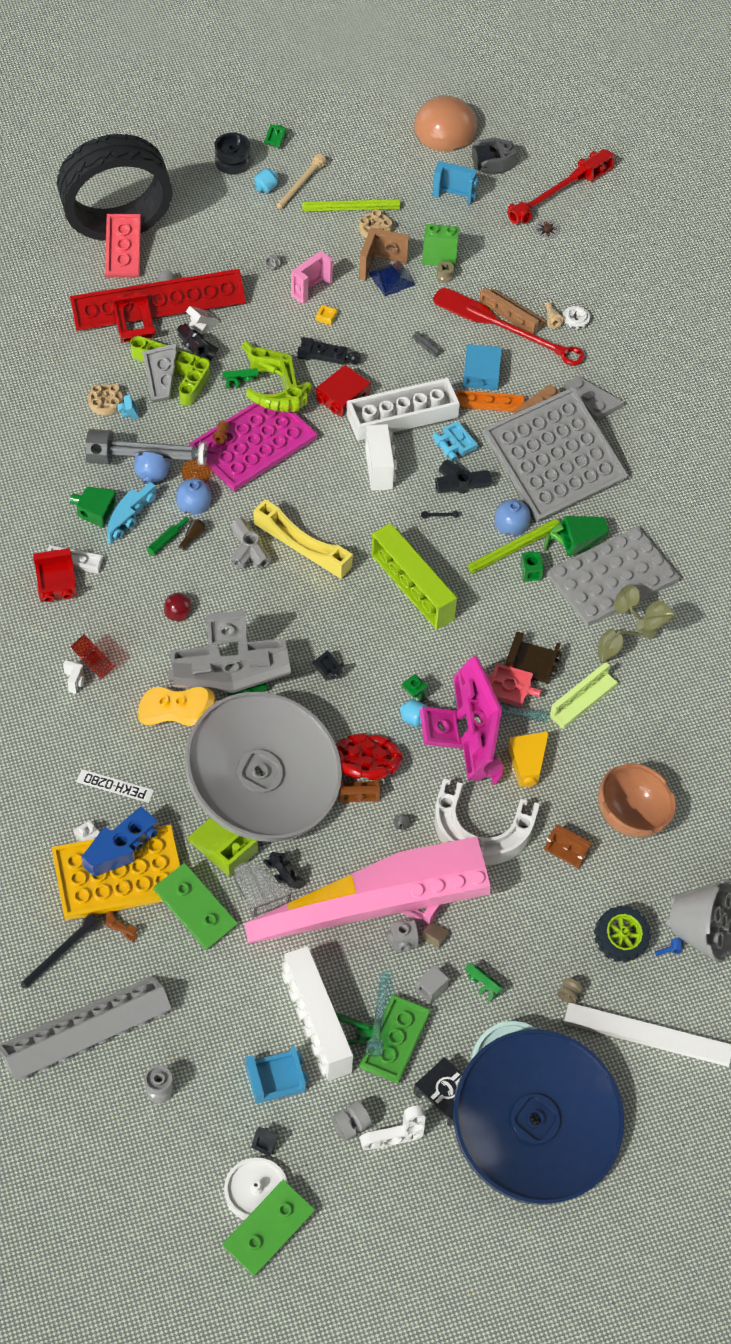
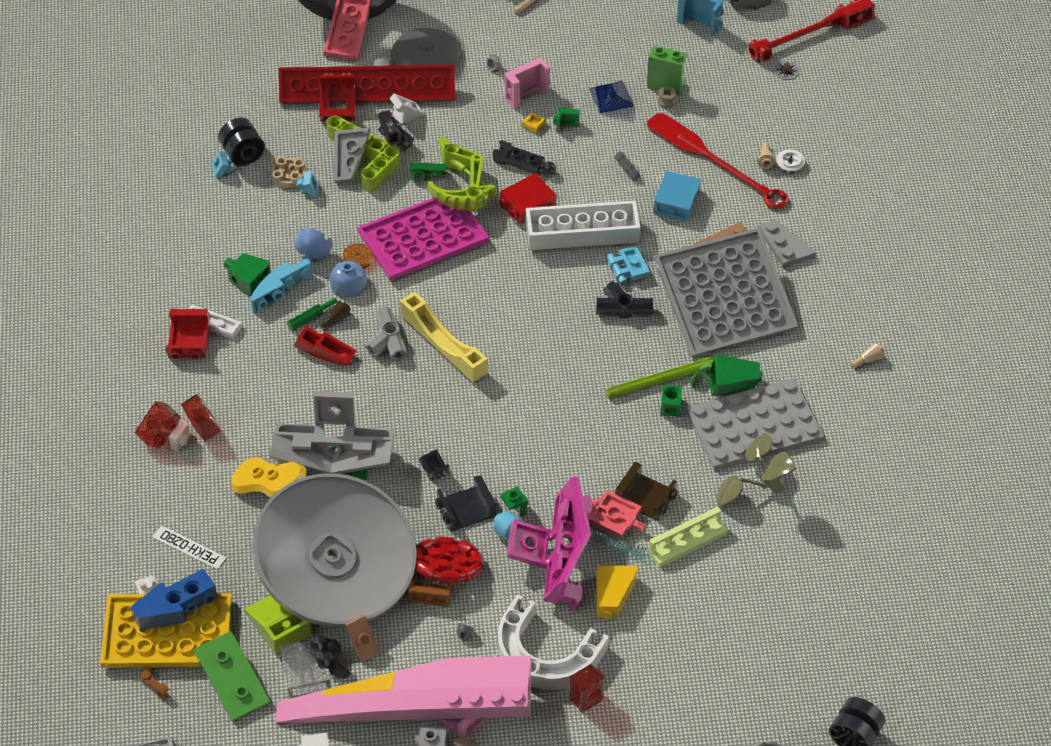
camera: 15 degrees right, 5 degrees down
black piece [21,913,100,988] -> none
dark grey piece [85,429,208,467] -> none
dark red hair [164,592,193,622] -> none
dark orange pin [213,421,229,444] -> none
lime axle [302,199,401,212] -> none
tan tile [359,210,392,238] -> none
medium nougat bracket [359,227,410,281] -> none
white piece [365,424,397,491] -> none
lime brick [371,523,457,630] -> none
black hinge [421,511,459,519] -> none
orange tile [454,390,525,412] -> none
medium nougat fence [479,287,546,335] -> none
medium blue cylinder [494,499,531,536] -> none
dark orange hinge [544,824,592,869] -> none
nougat piece [598,763,676,838] -> none
none -> clear red brick [134,401,181,449]
none -> medium azure tile [211,152,234,178]
none -> black wheel [218,117,265,166]
none -> red slope [294,326,357,366]
none -> medium nougat plate [345,615,380,662]
none -> dark grey dish [391,28,461,70]
none -> black panel [435,475,496,531]
none -> green bracket [553,107,580,132]
none -> clear red brick [569,664,604,713]
none -> tan cone [850,342,885,369]

